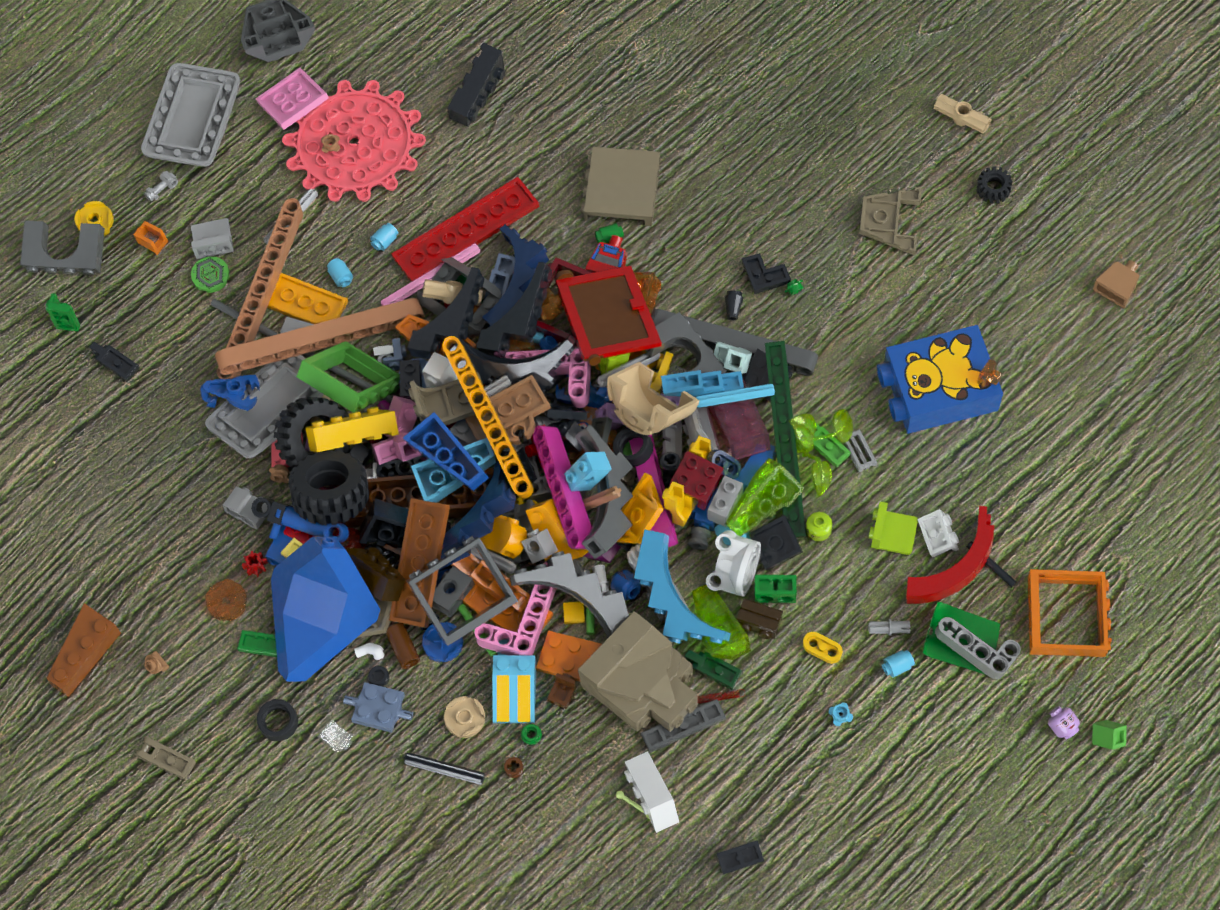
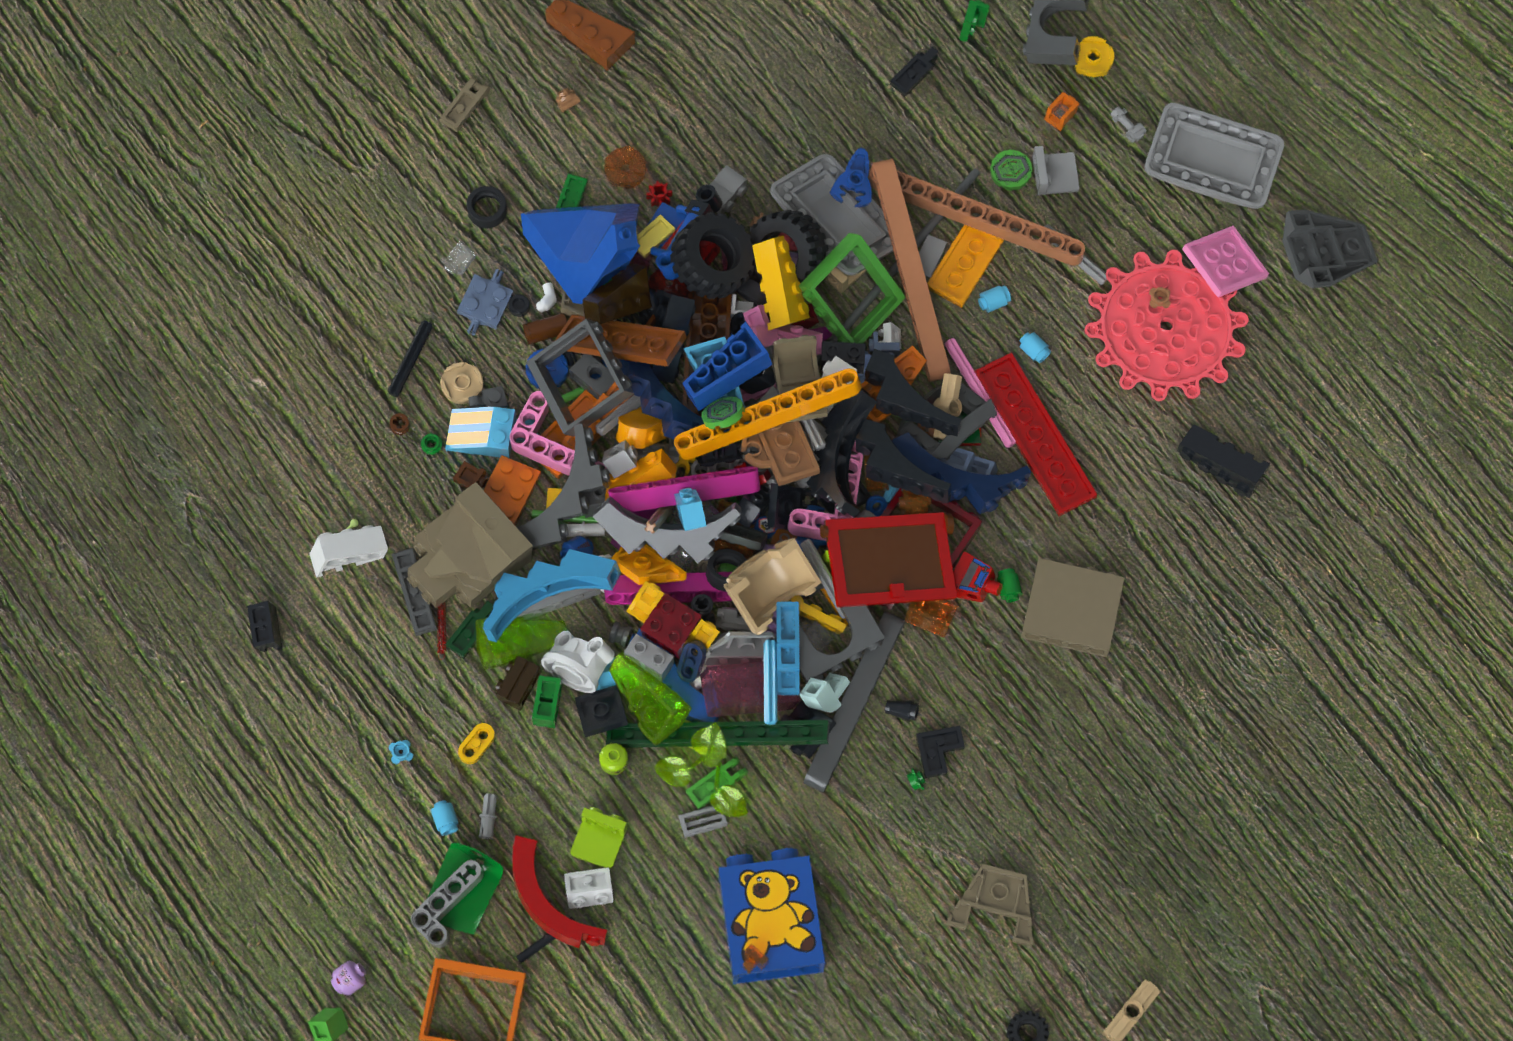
camera: 90 degrees right, 5 degrees up
none -> dark grey plate [468,386,508,408]
none -> bright green tile [701,397,745,429]

